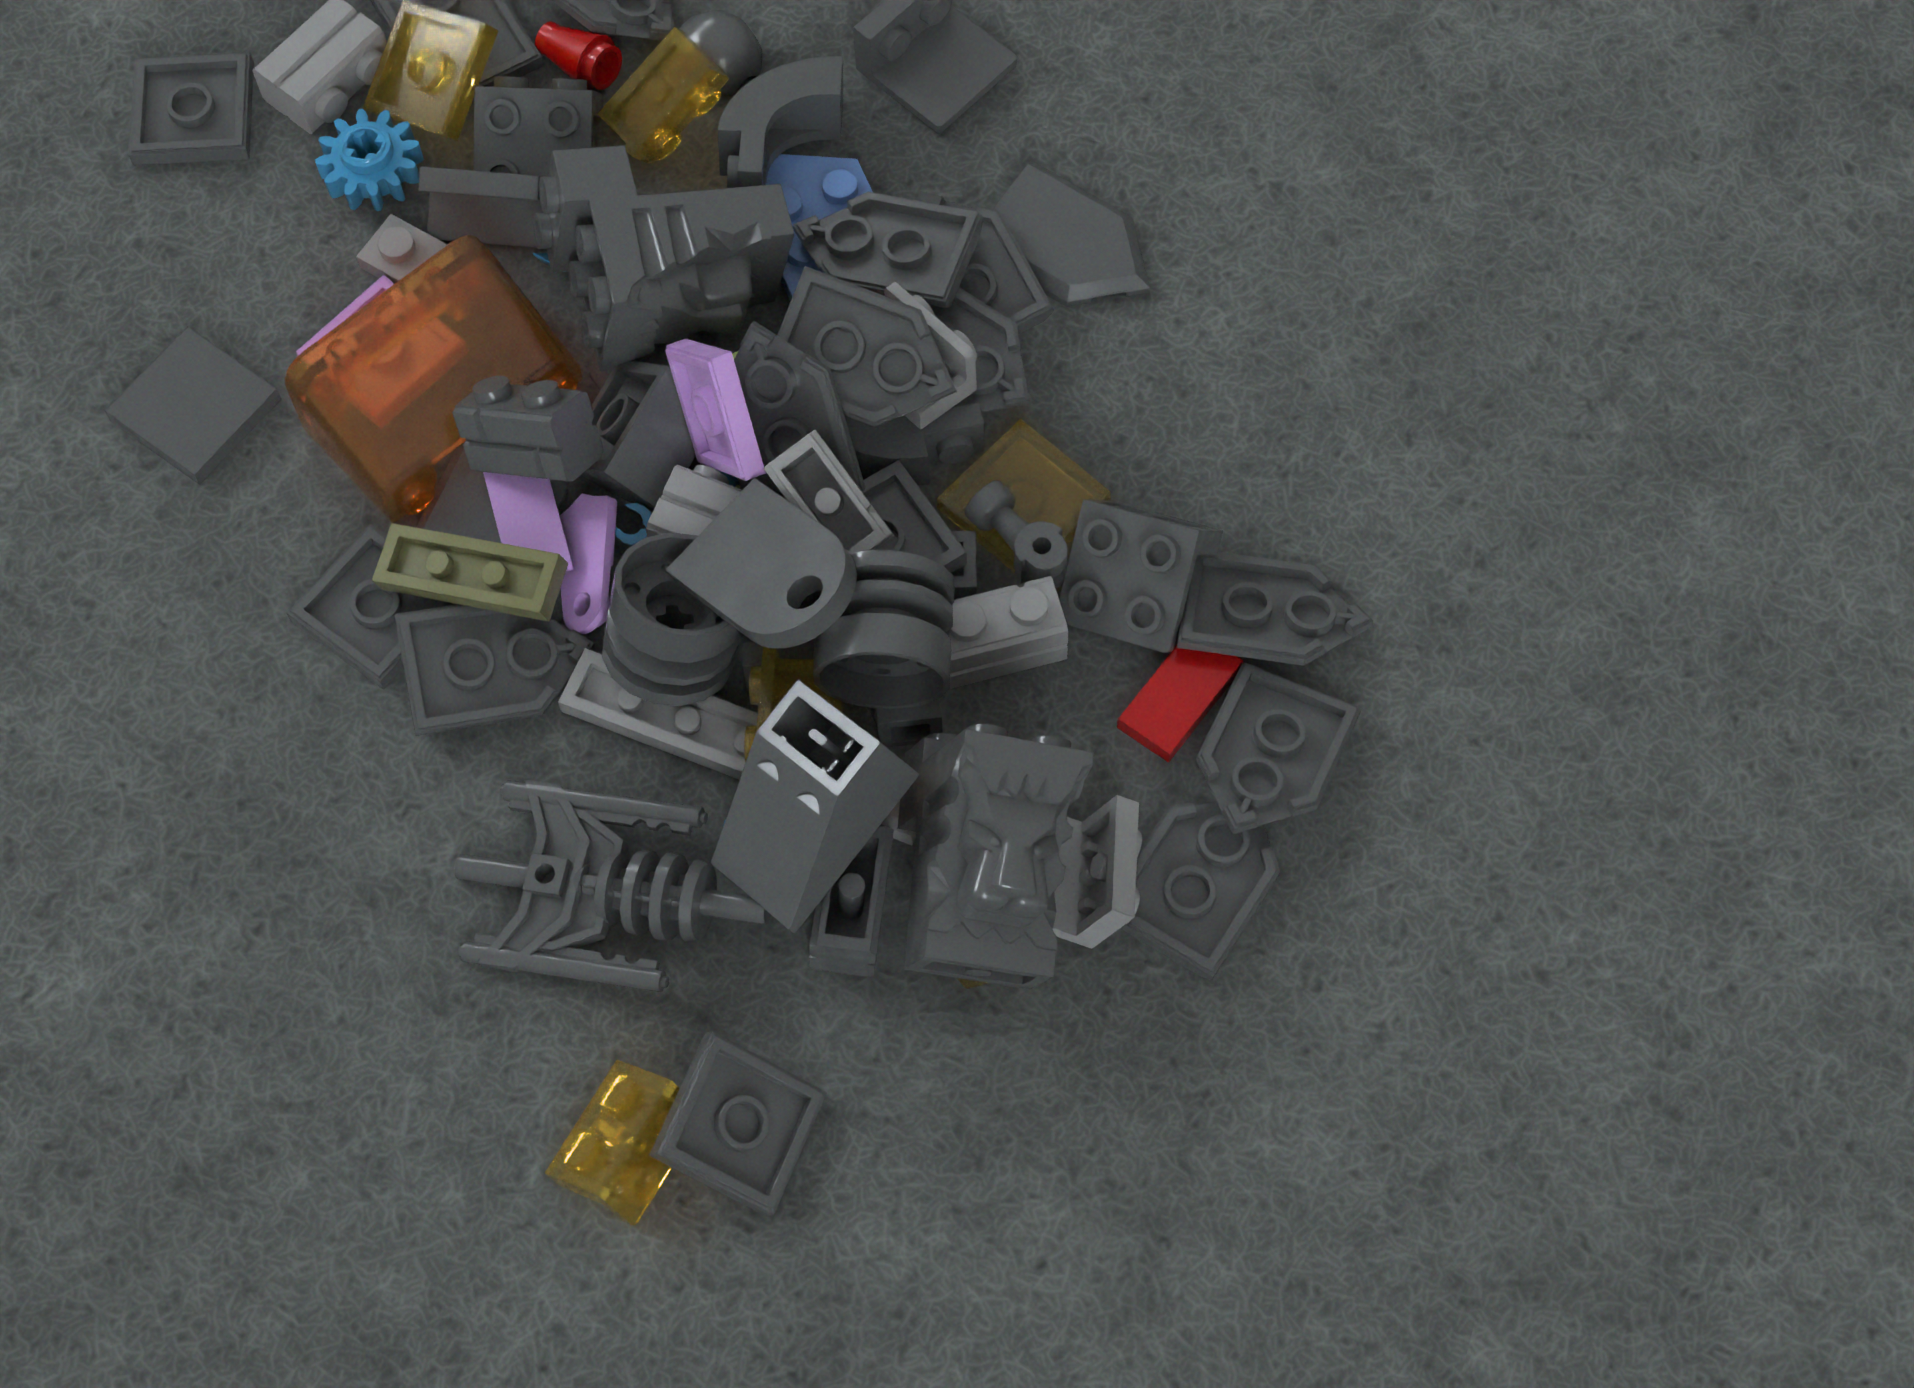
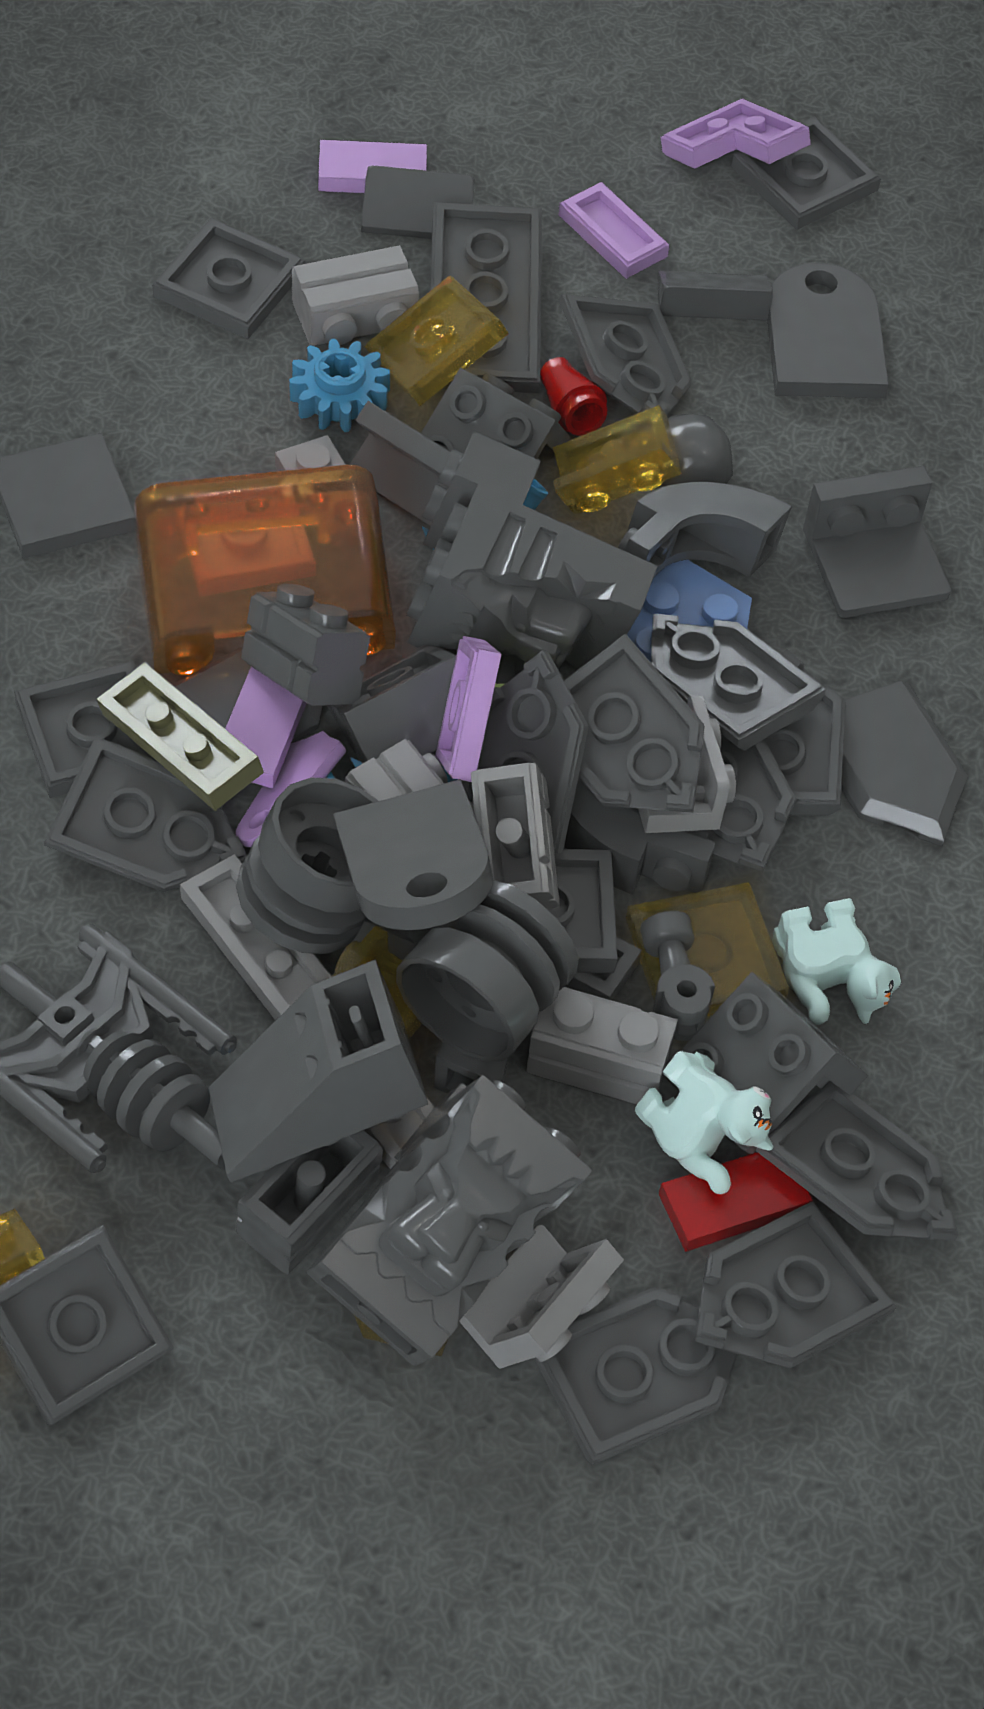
camera: 25 degrees right, 10 degrees down
none -> light aqua animal [635,1051,773,1194]
none -> light aqua animal [772,898,901,1025]

